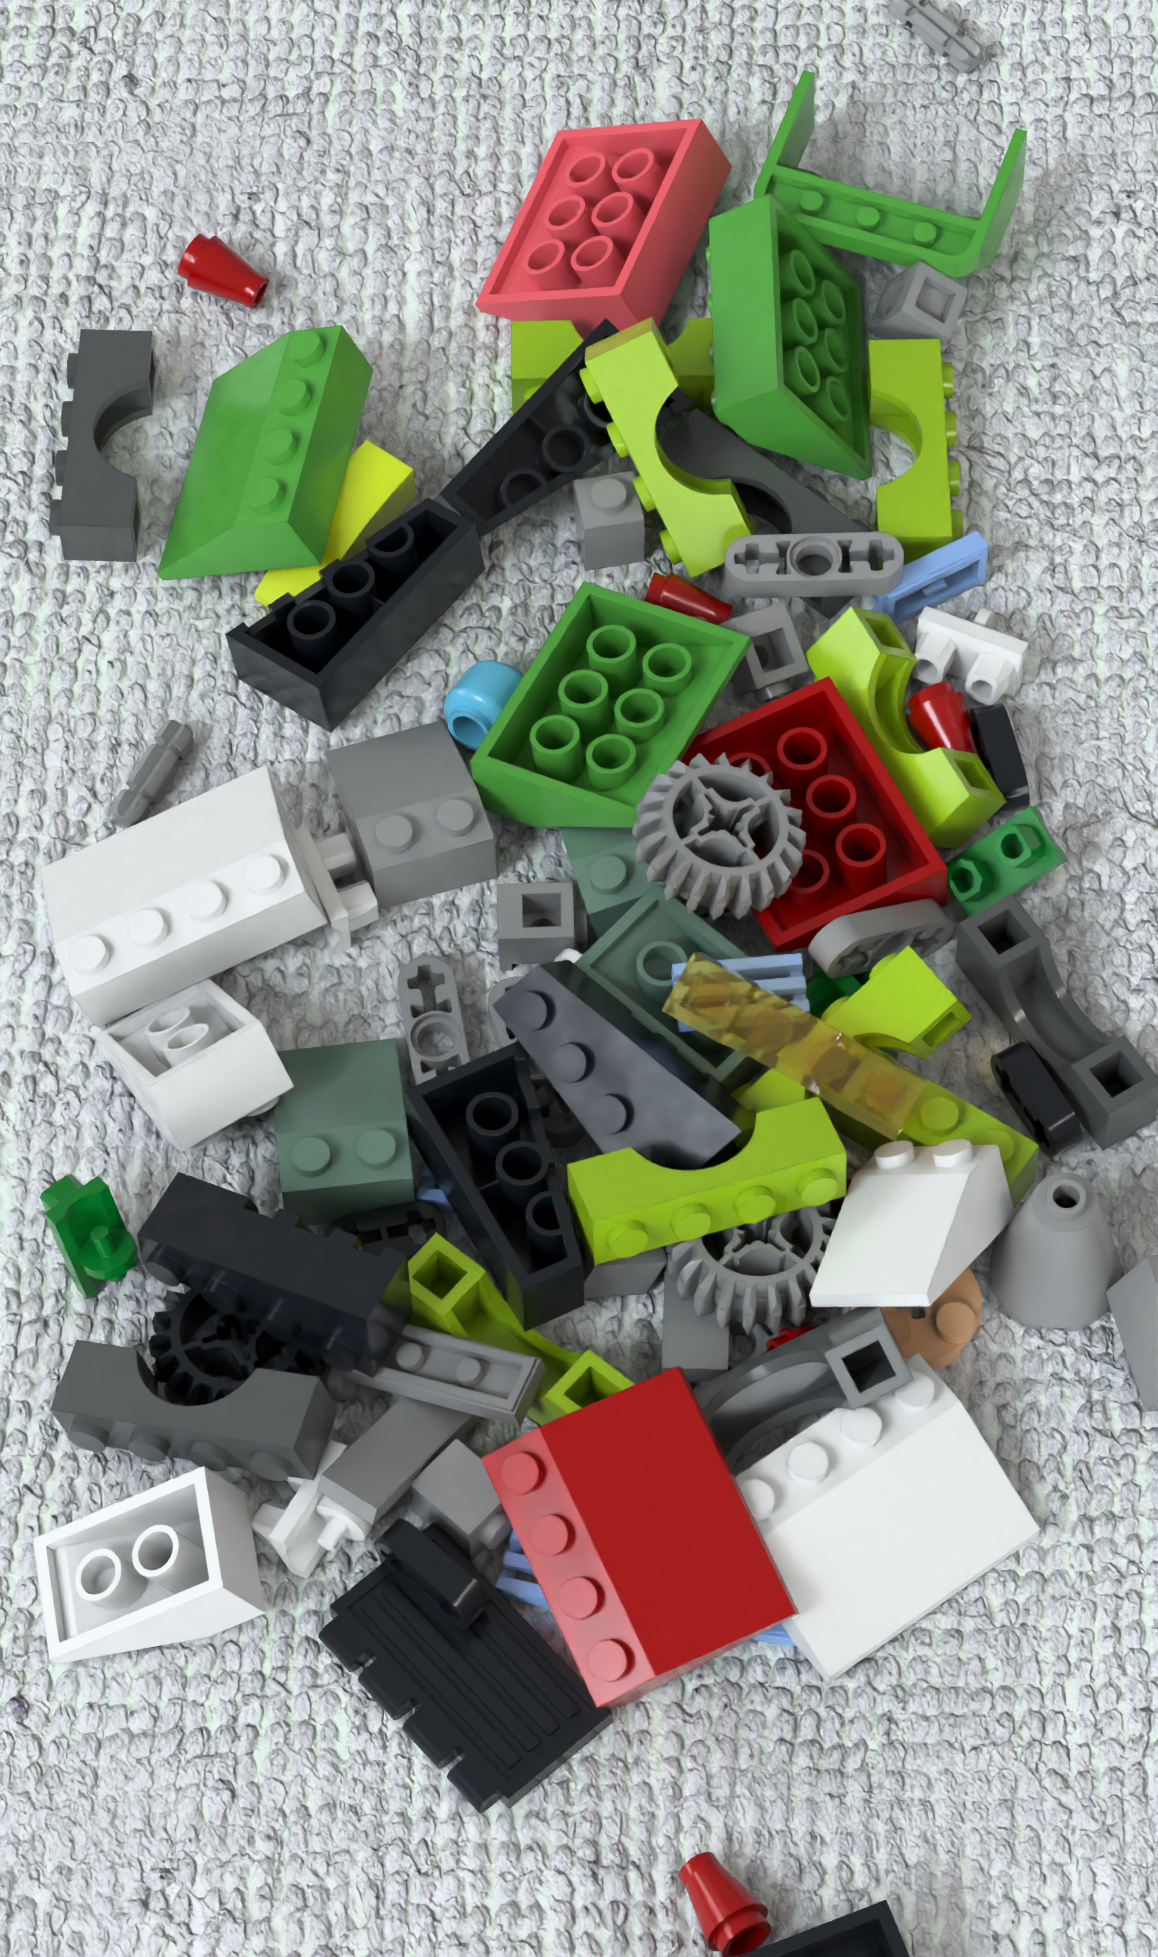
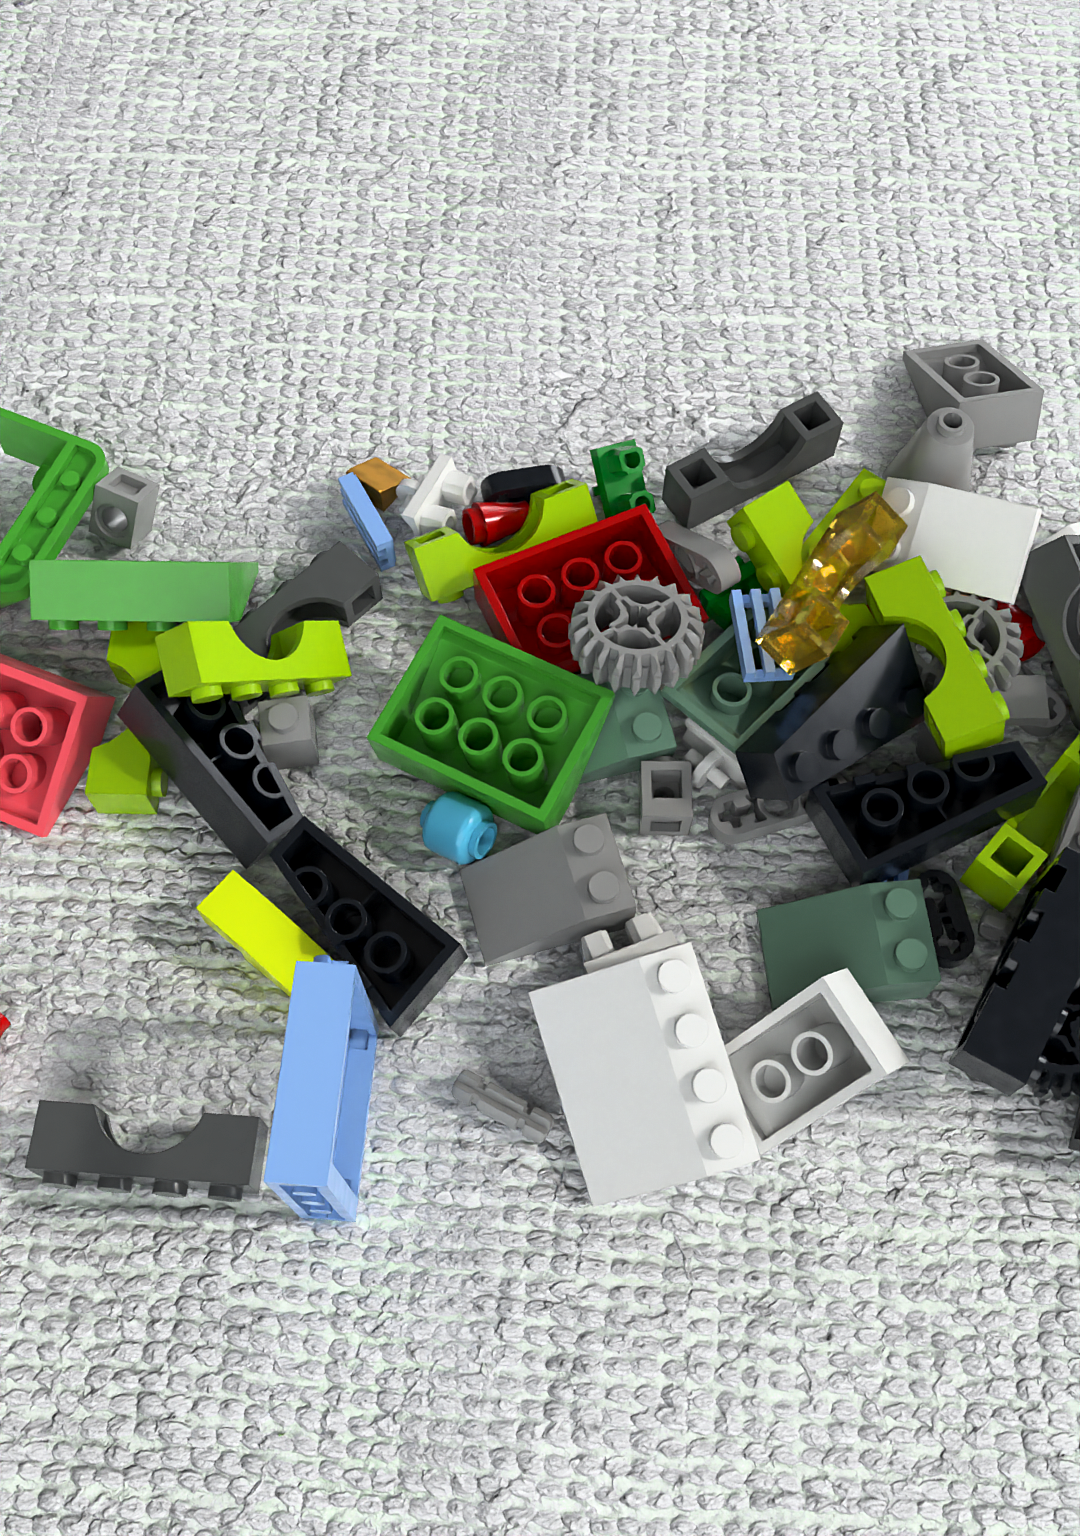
camera: 90 degrees left, 5 degrees up
green hips [40,1174,140,1299] -> none
bright green slope [157,325,374,580] -> none
light grey beam [398,956,470,1086] -> none
red cone [644,571,733,625] -> none
light grey brick [718,601,809,703] -> none
light grey beam [725,532,904,598] -> none
lime arch [867,339,963,571] -> none
black beam [990,1042,1083,1157] -> none
none -> light blue window [264,955,379,1222]
none -> pearl gold slope [346,457,411,512]

